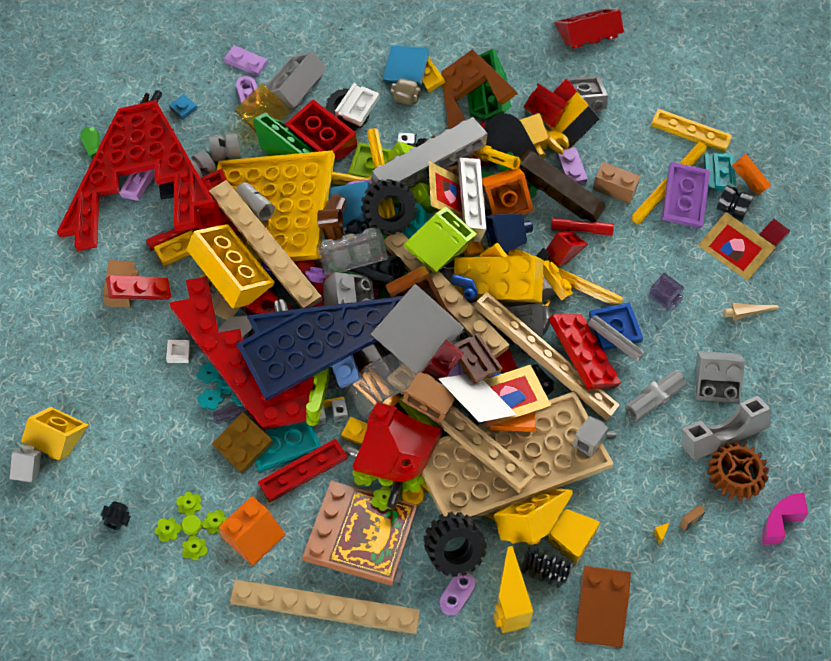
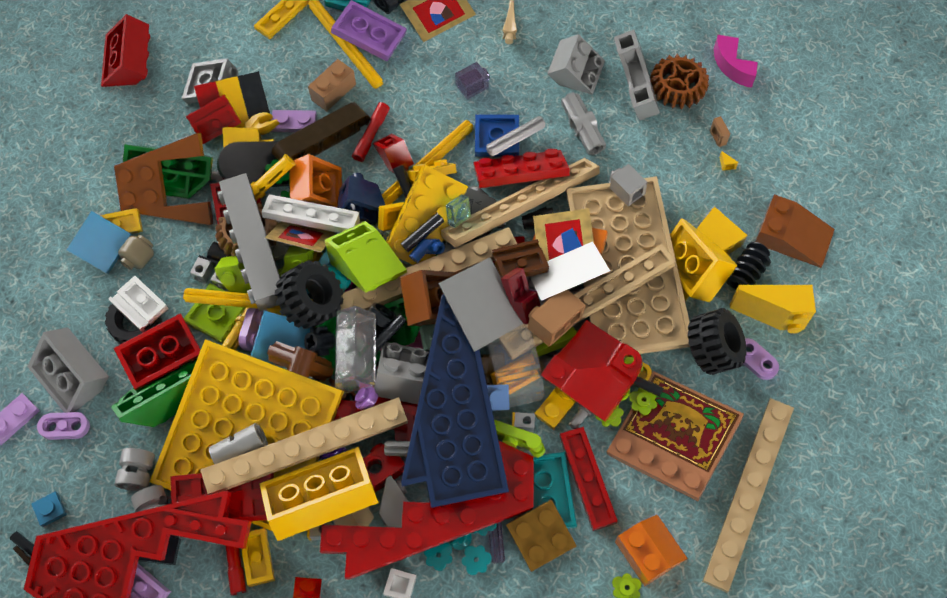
camera: 70 degrees left, 5 degrees up
clear yellow plate [234,83,291,132] -> none
none -> black piece [400,213,445,252]
none -> clear light blue plate [446,194,471,228]

